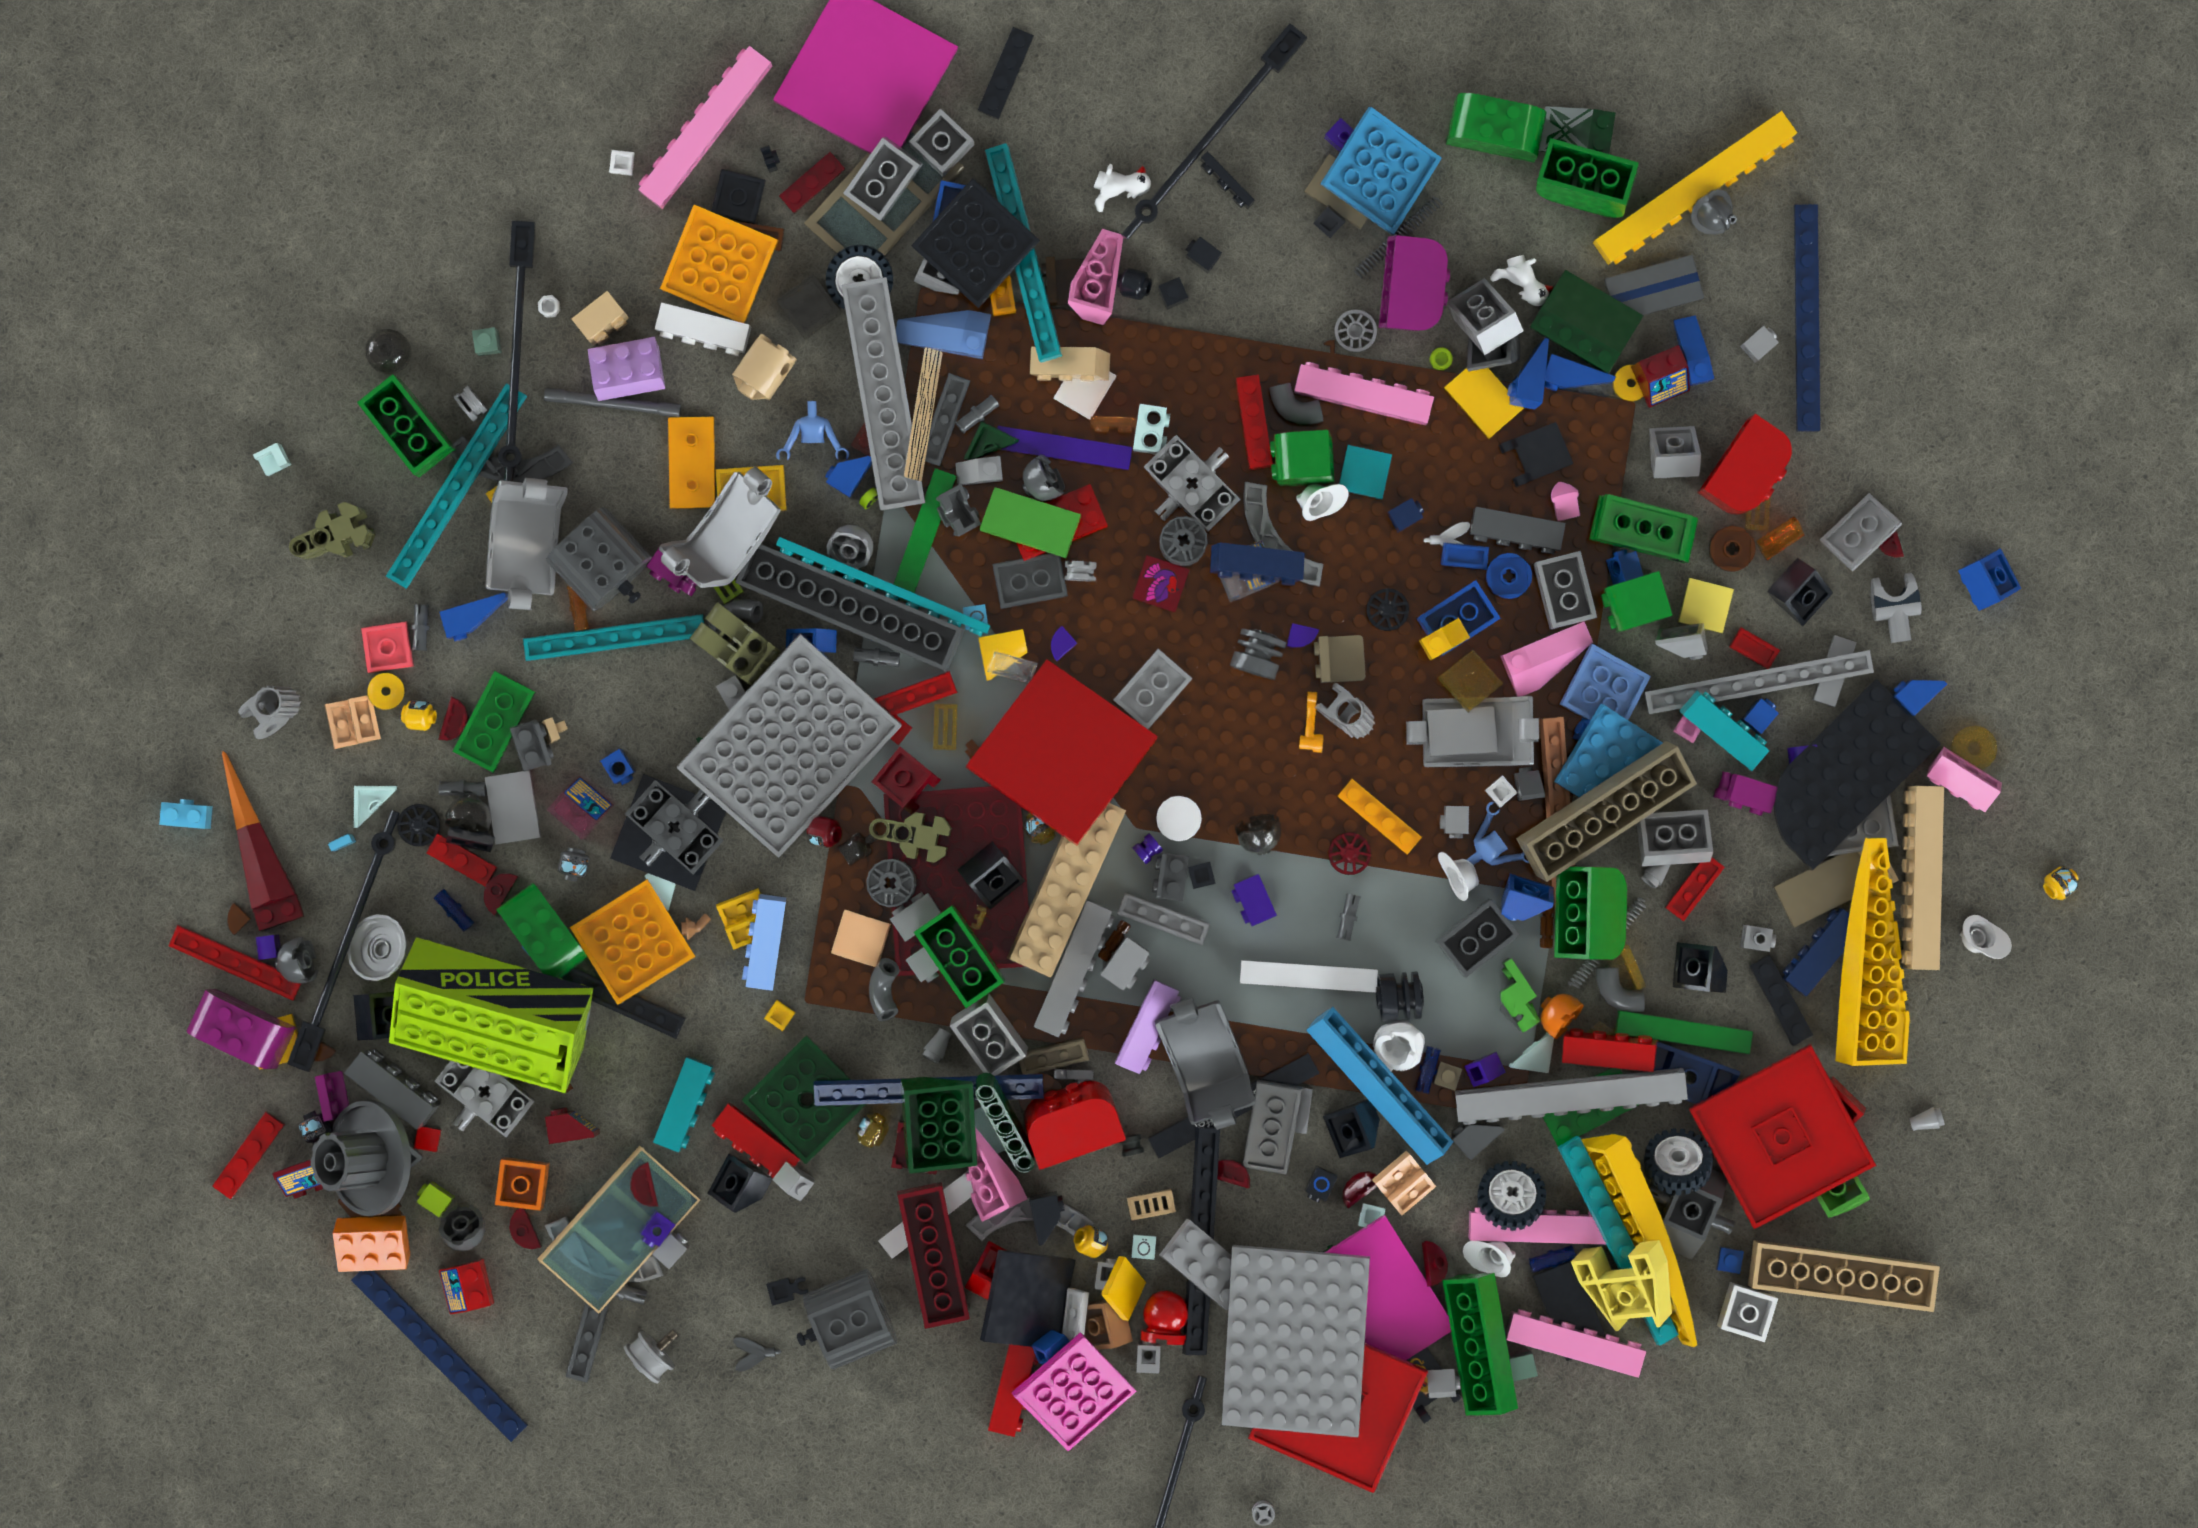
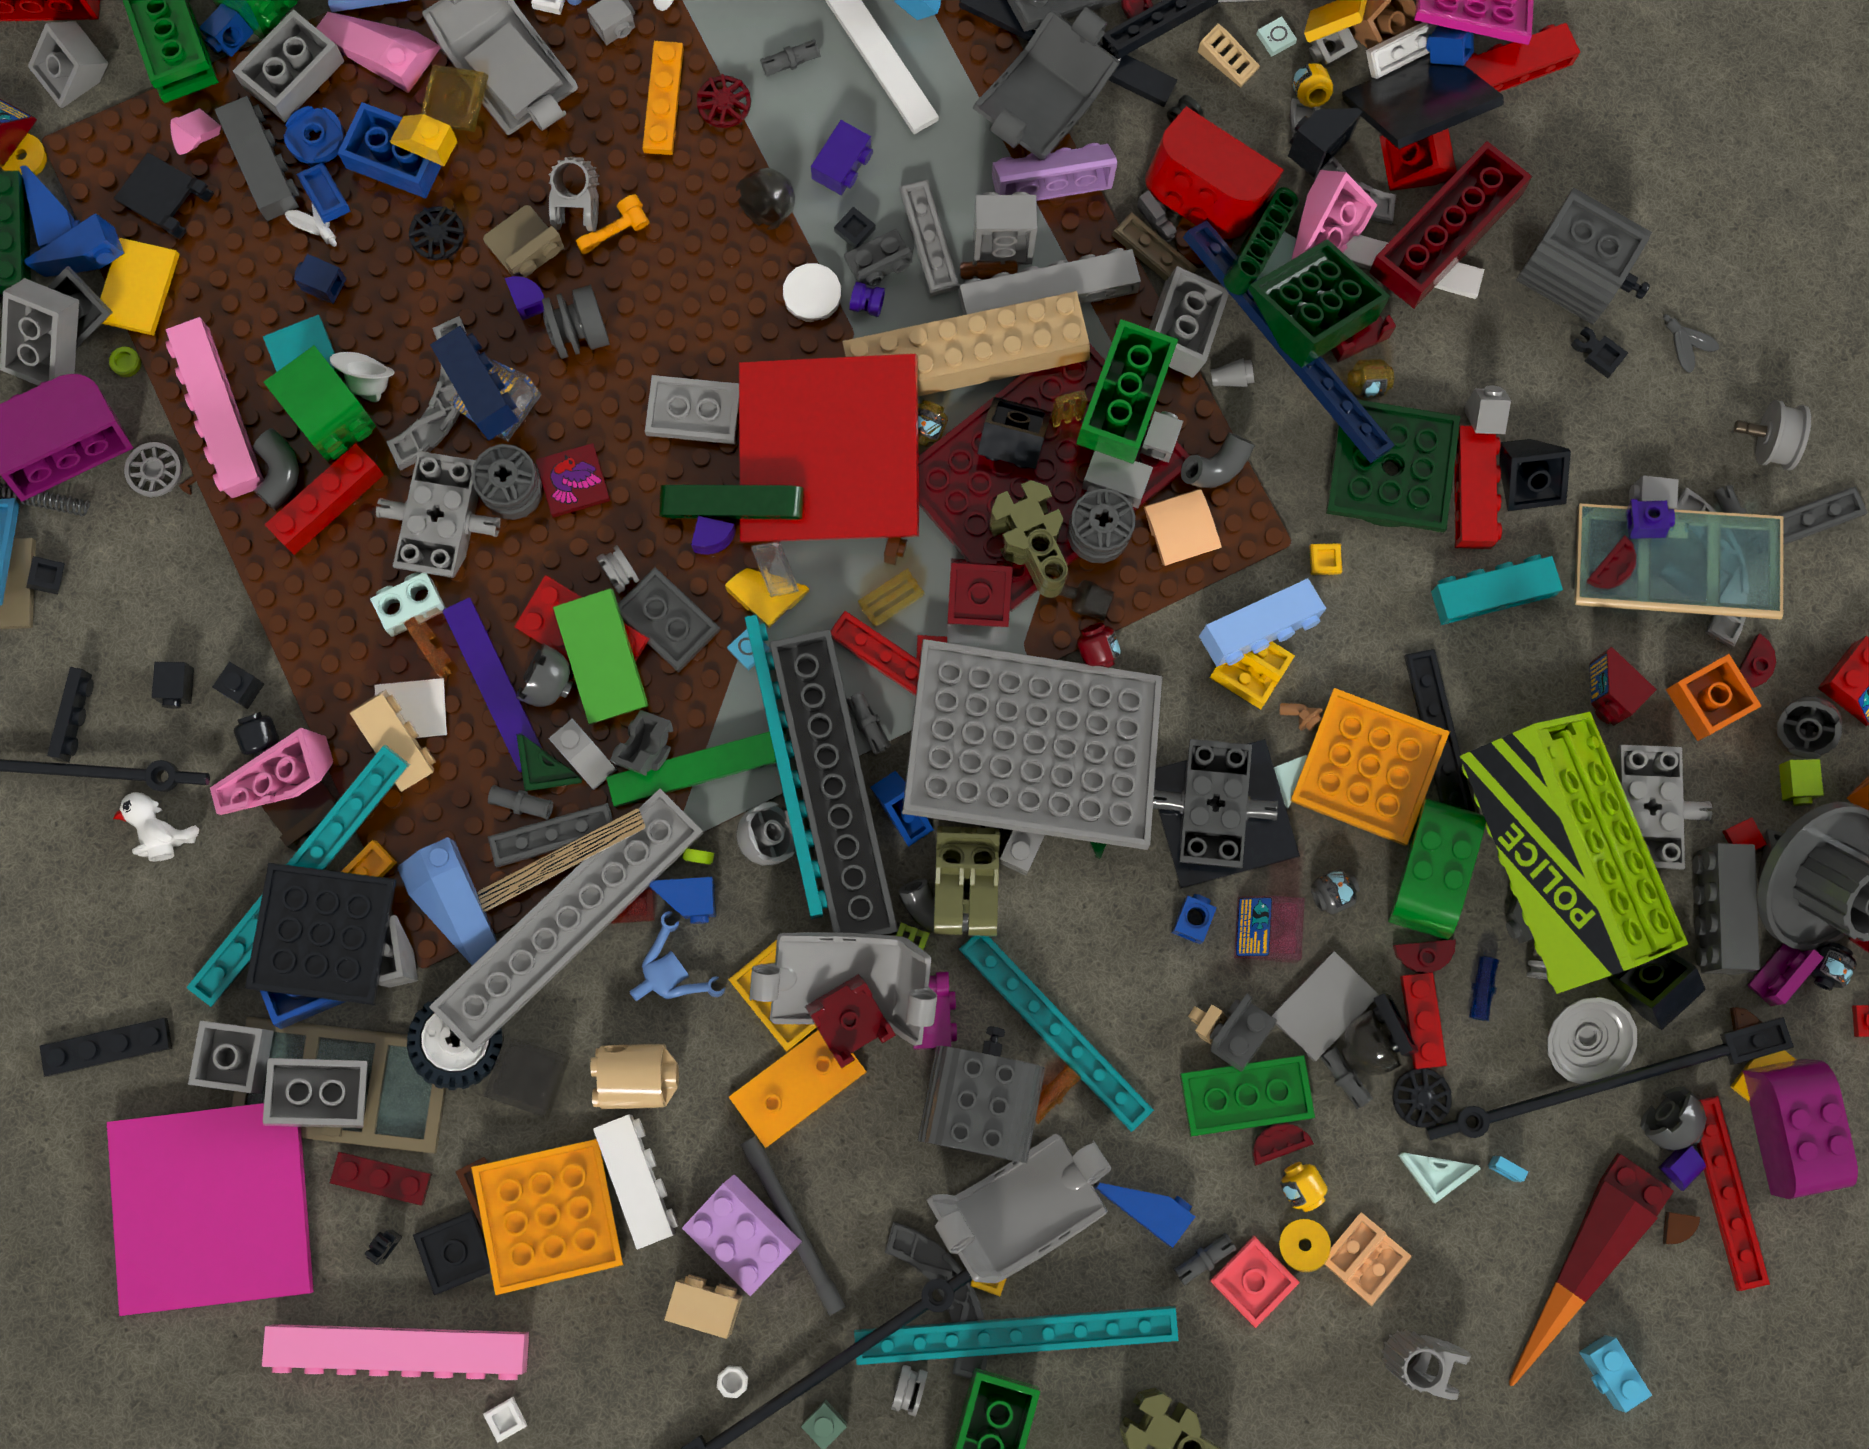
camera: 130 degrees left, 10 degrees down
none -> dark green beam [659,485,804,520]
none -> dark red panel [805,974,896,1068]

